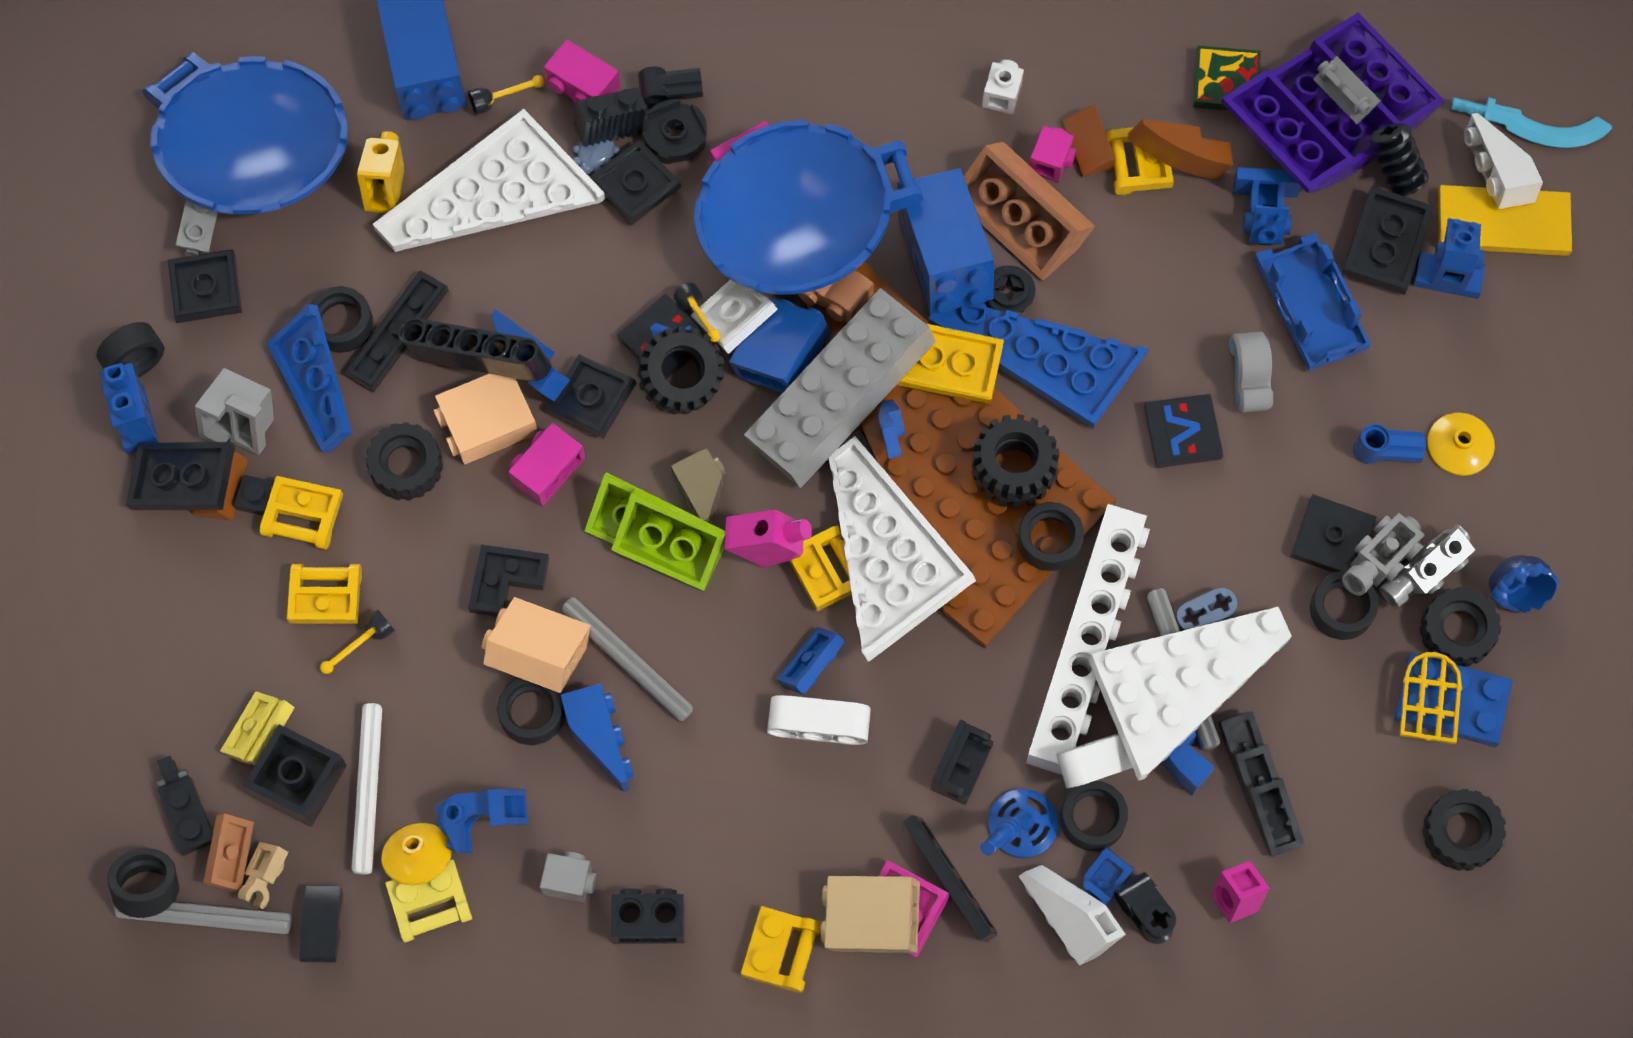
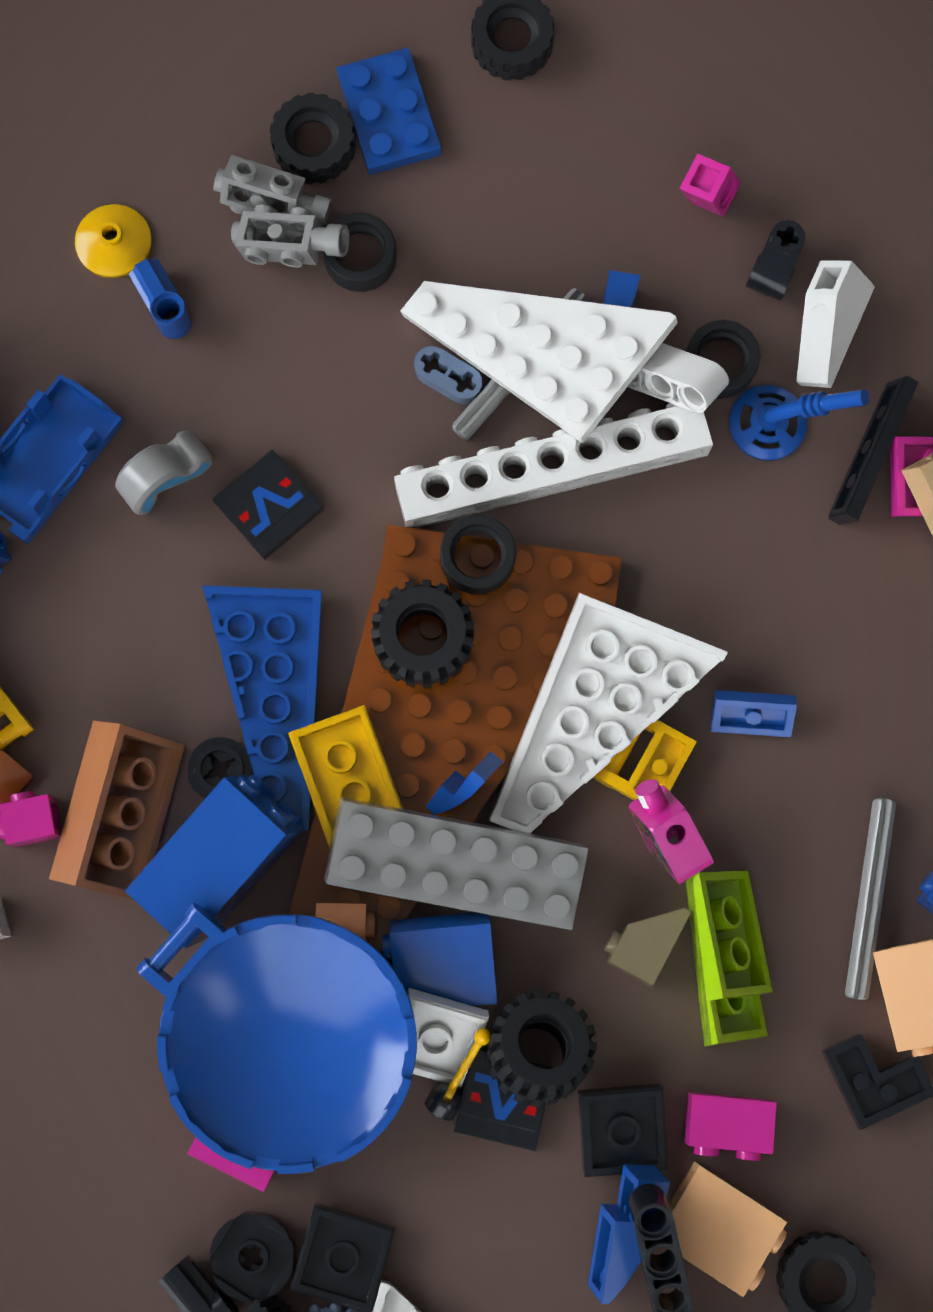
camera: 125 degrees left, 10 degrees up
white beam [767,695,871,745] -> none
black hinge [930,719,994,806] -> none
blue slope [1083,847,1135,906] -> none
black slope [1218,711,1305,857] -> none
black plate [1290,494,1377,573] -> none
yellow window [1399,652,1462,744] -> none
blue hair [1488,555,1559,613] -> none

